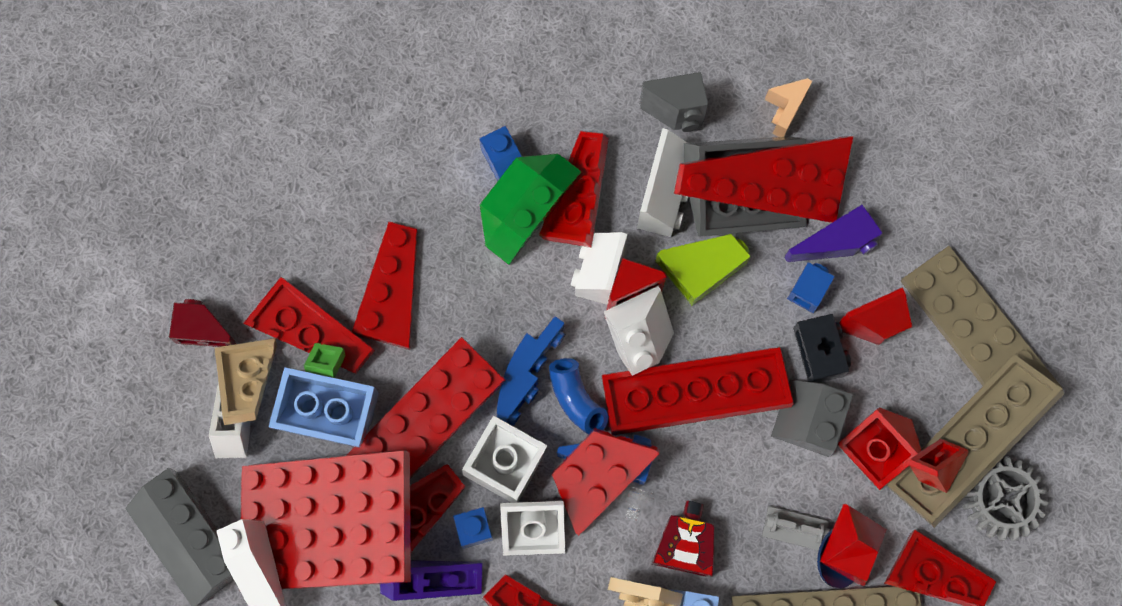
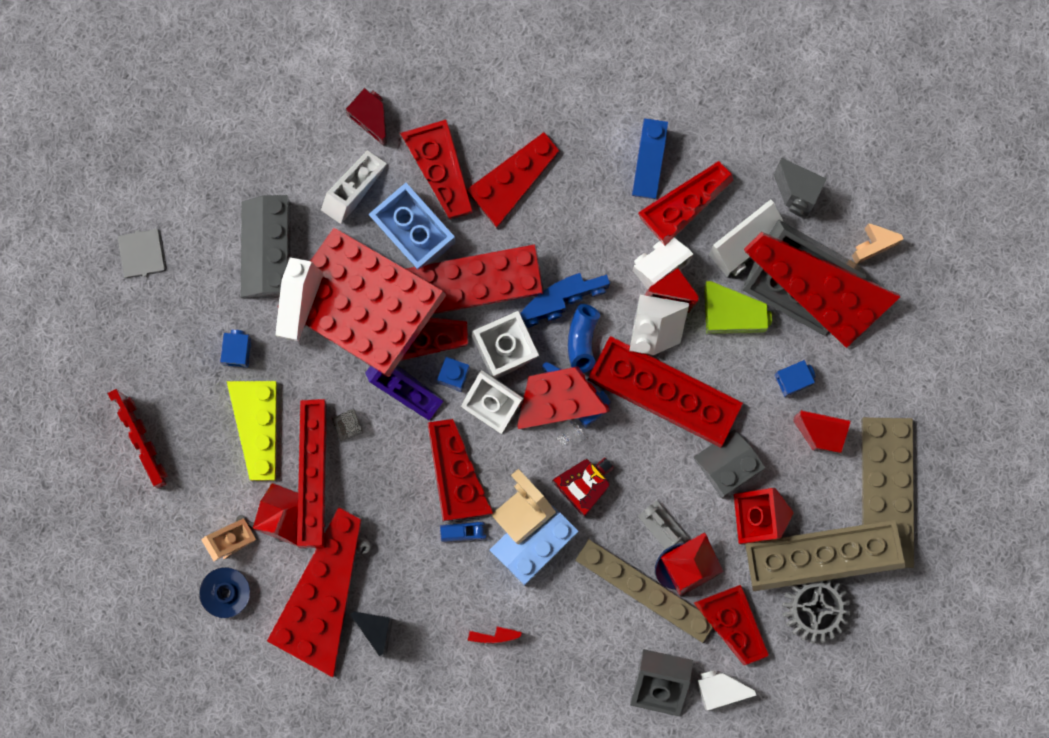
camera: 35 degrees right, 5 degrees up
tan wing [215,338,277,425] -> none
bright green plate [304,343,345,378] -> none
green wedge [480,154,581,265] -> none
dark purple slope [784,205,882,262] -> none
black brick [793,314,851,383] -> none
red slope [909,438,968,493] -> none

